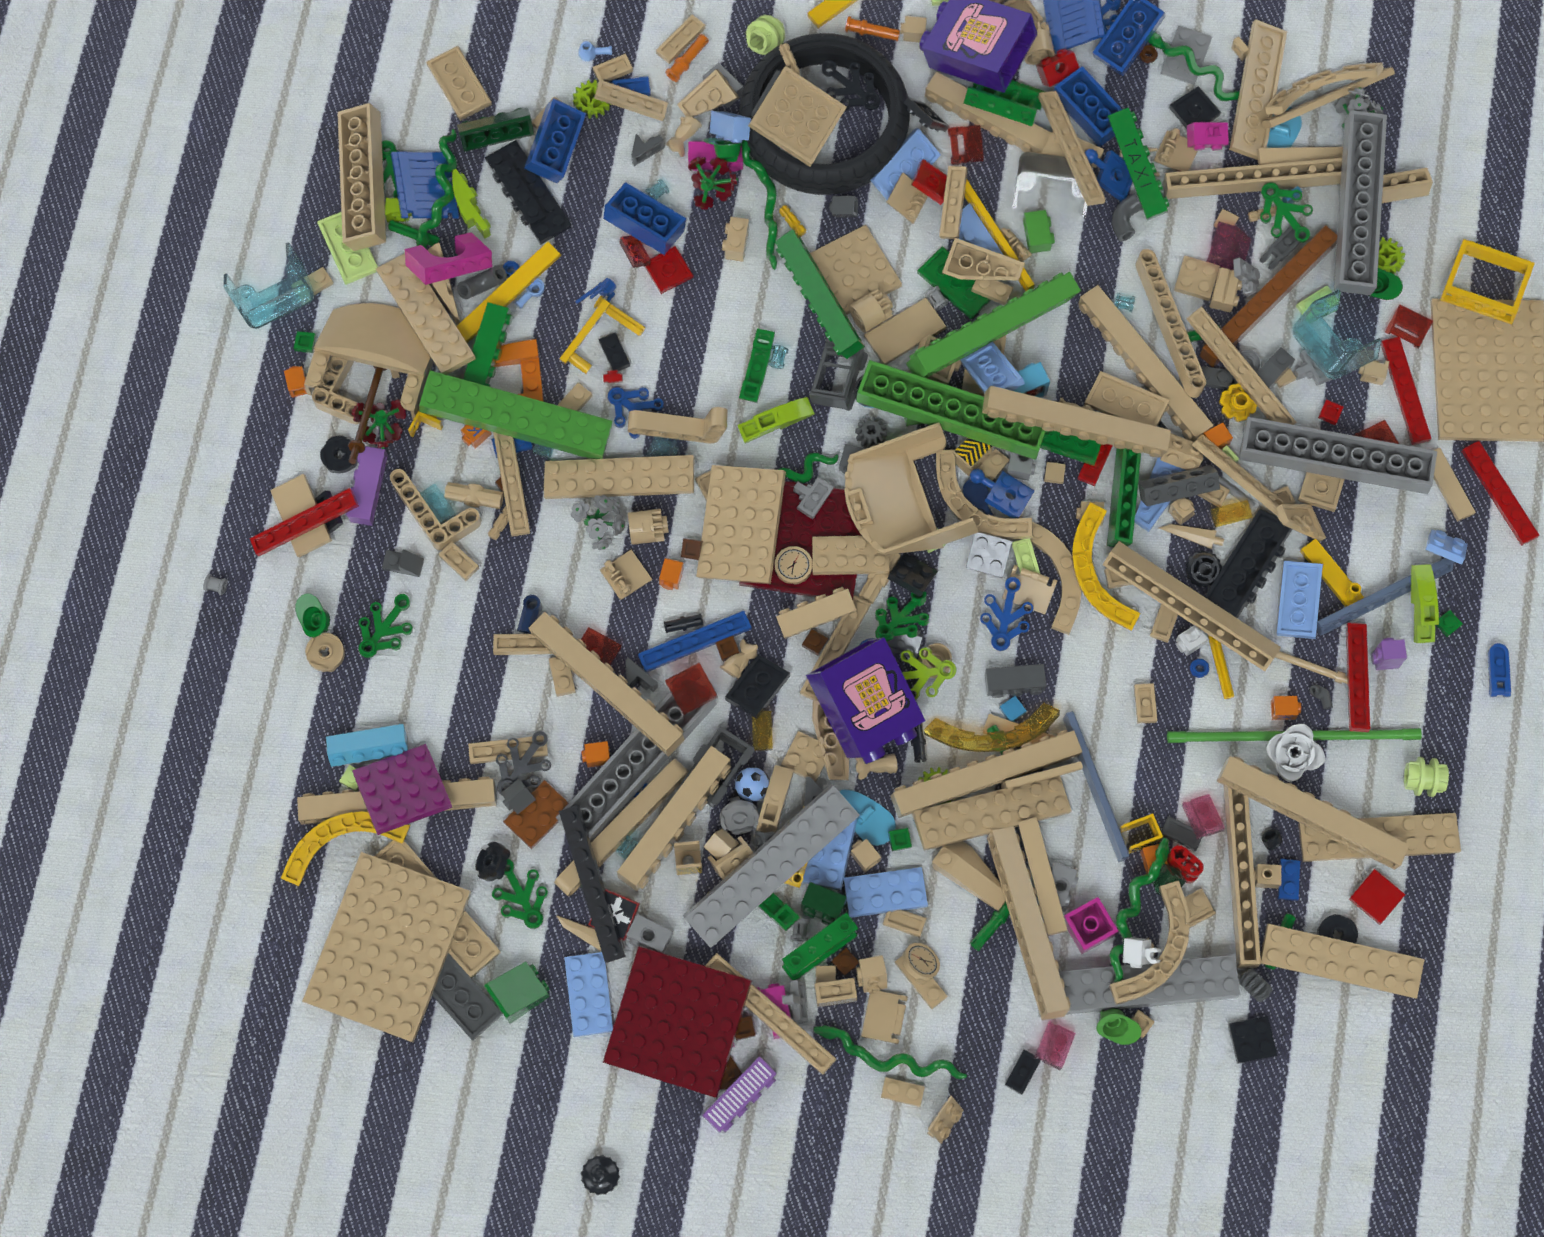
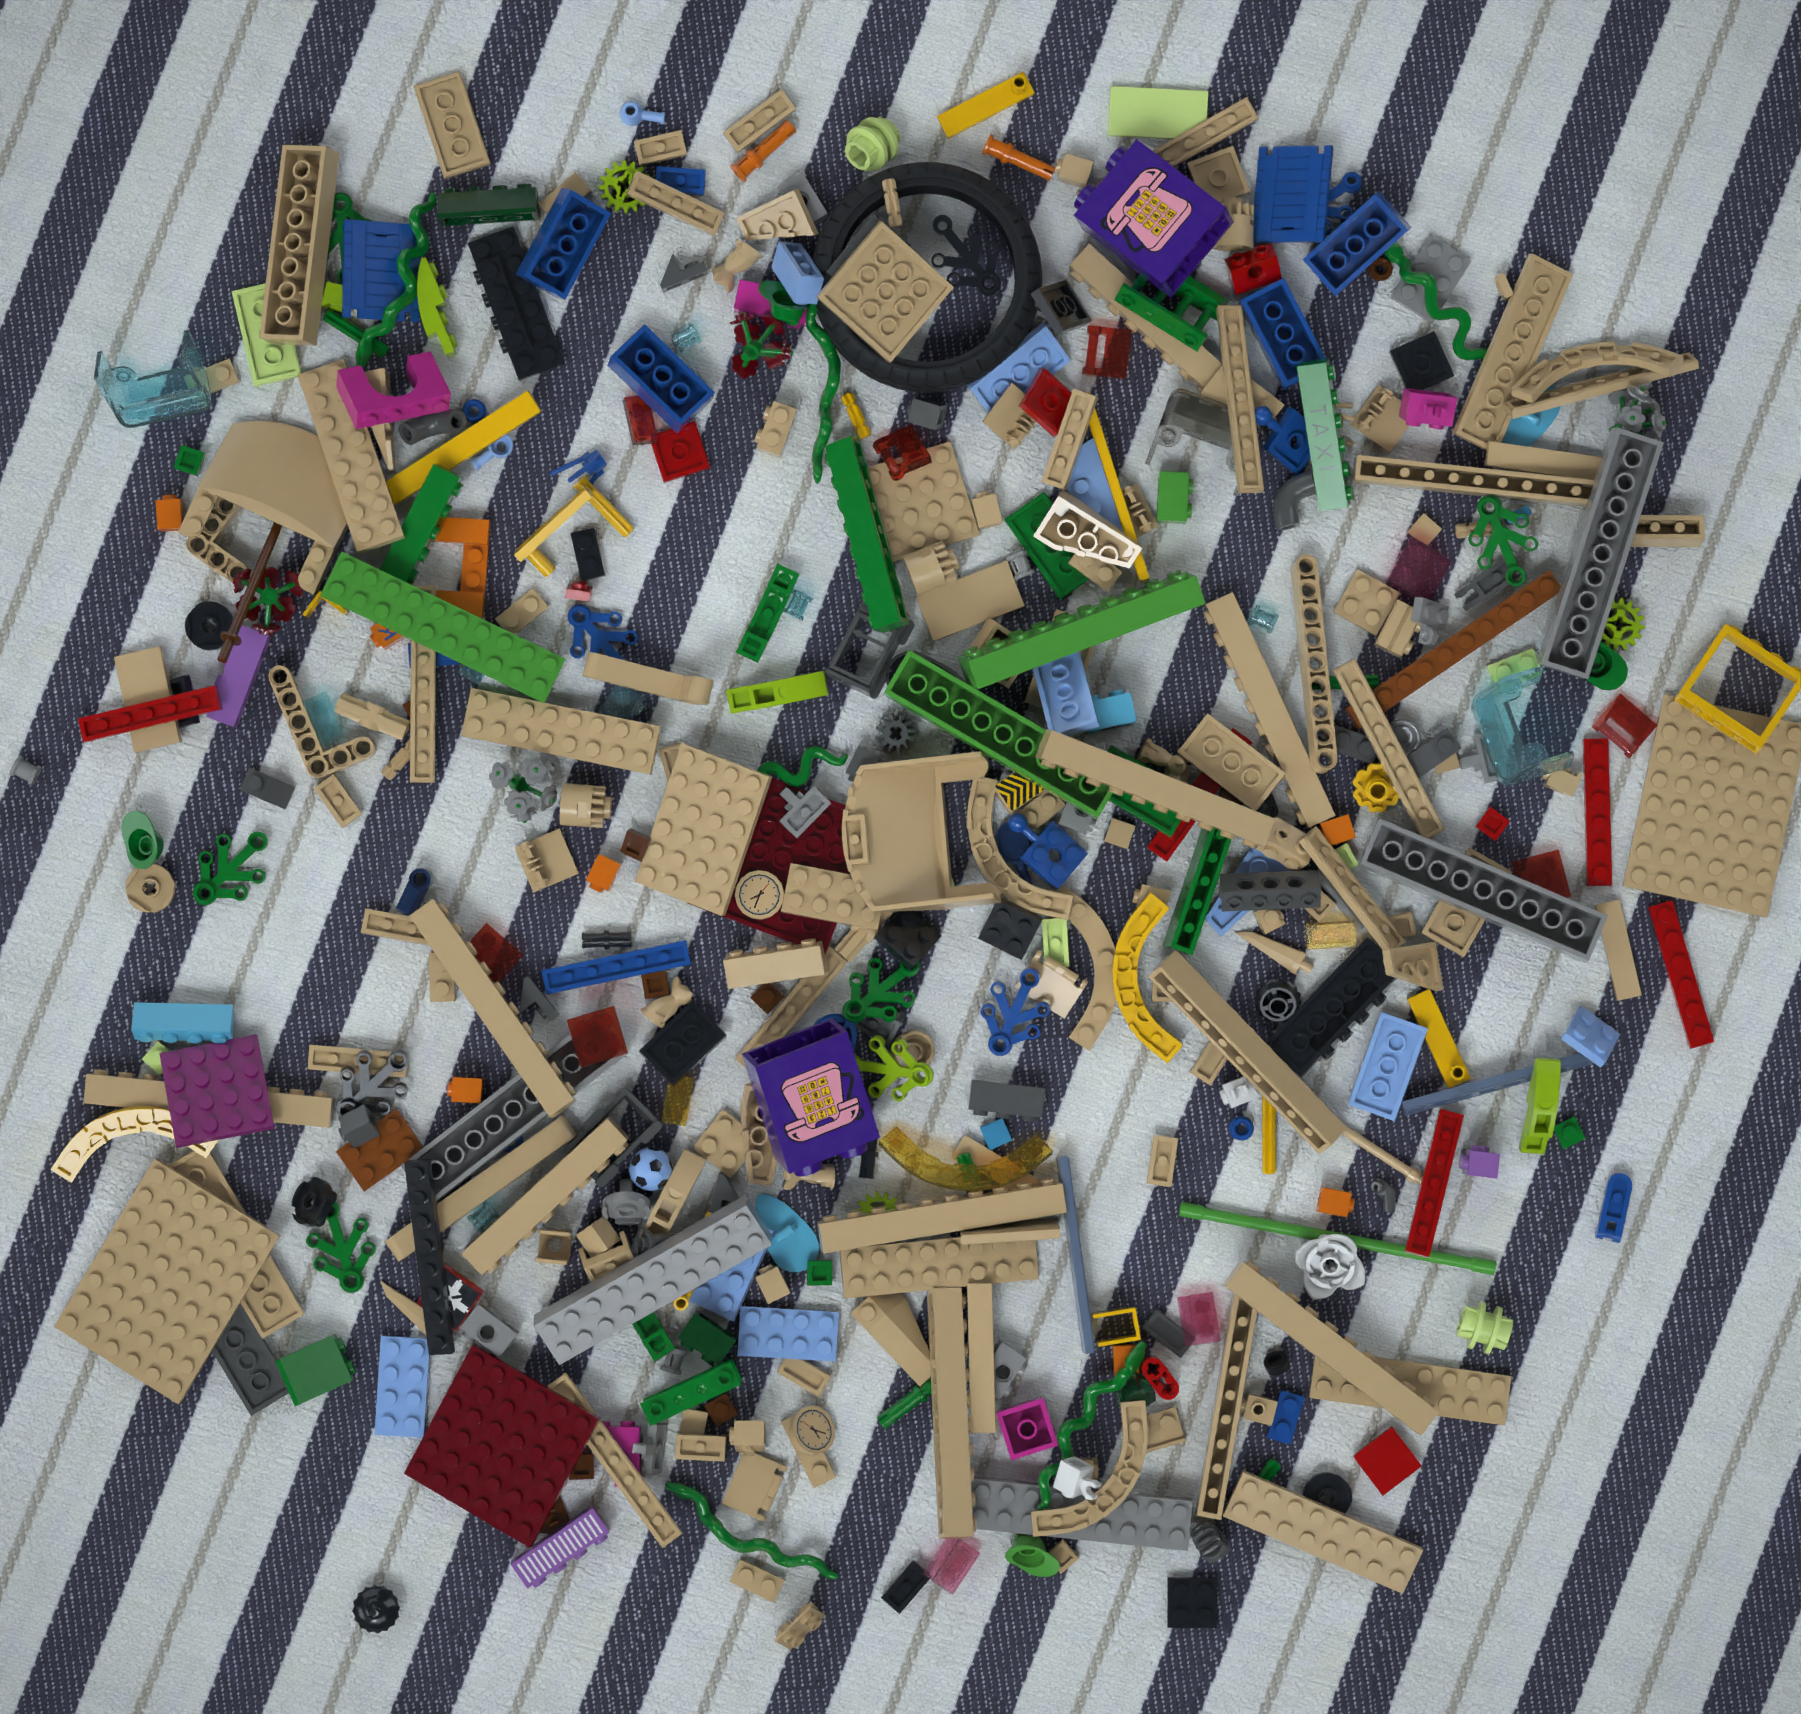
camera: 10 degrees right, 15 degrees up
none -> clear red plate [873,425,932,481]
none -> tan brick [971,491,1003,530]

